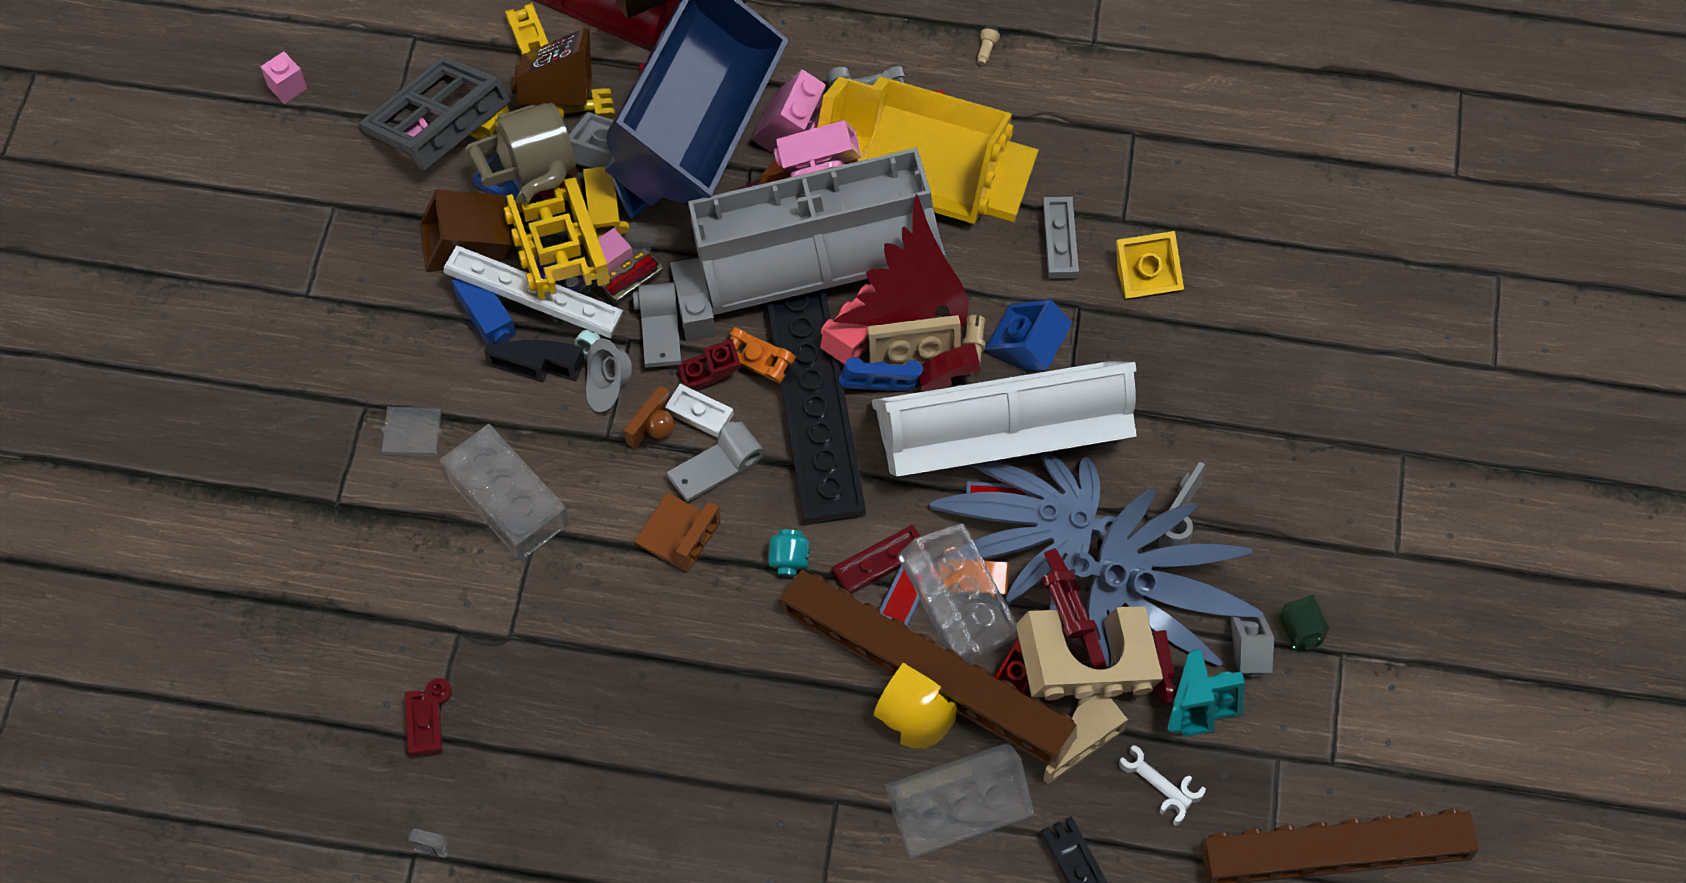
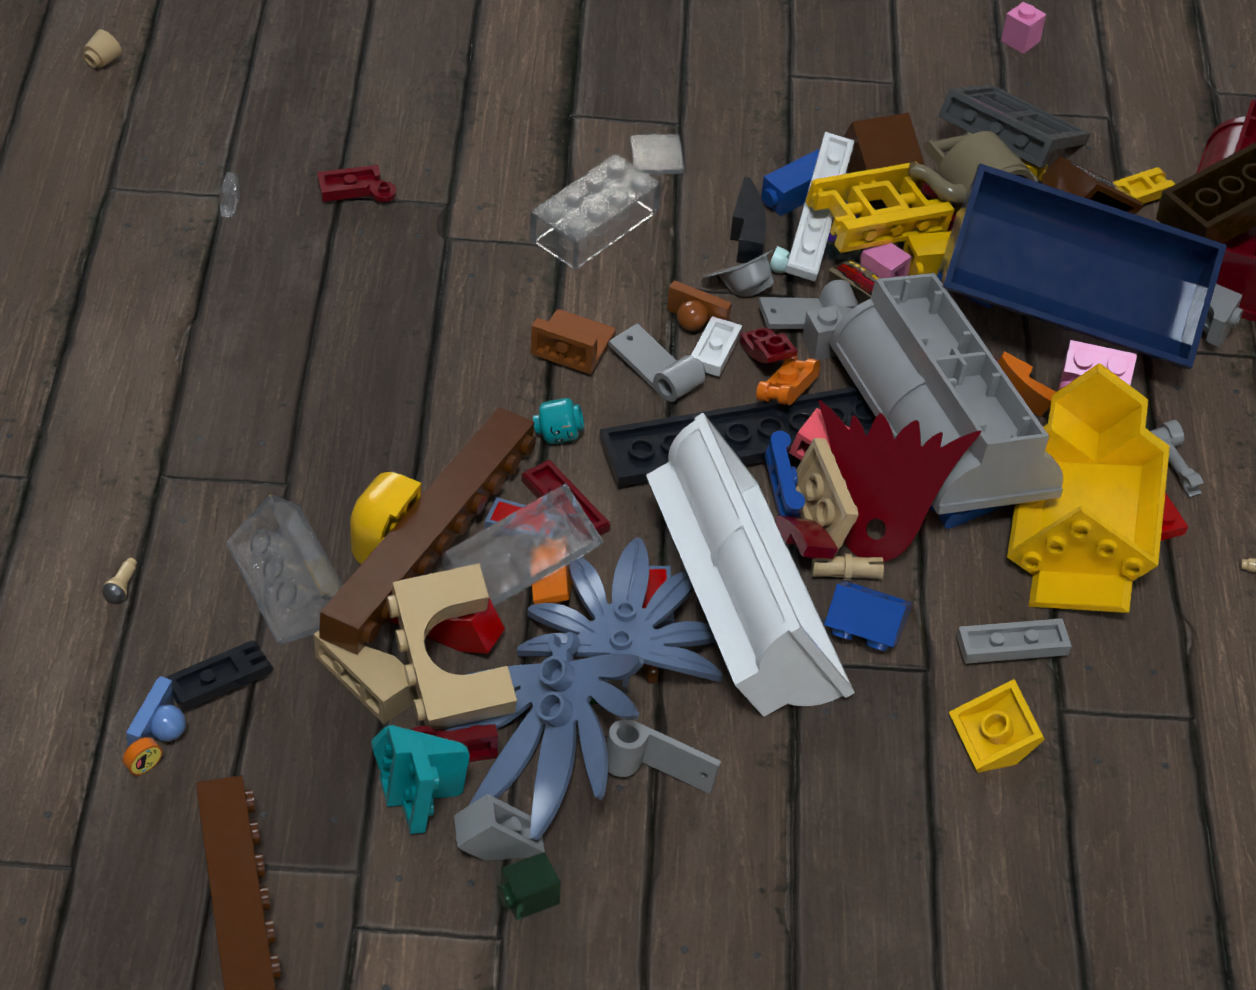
camera: 80 degrees right, 15 degrees down
bright pink brick [774,120,862,177] -> none
dark red bar [1042,548,1108,670] -> none
white bar [1119,745,1206,826] -> none

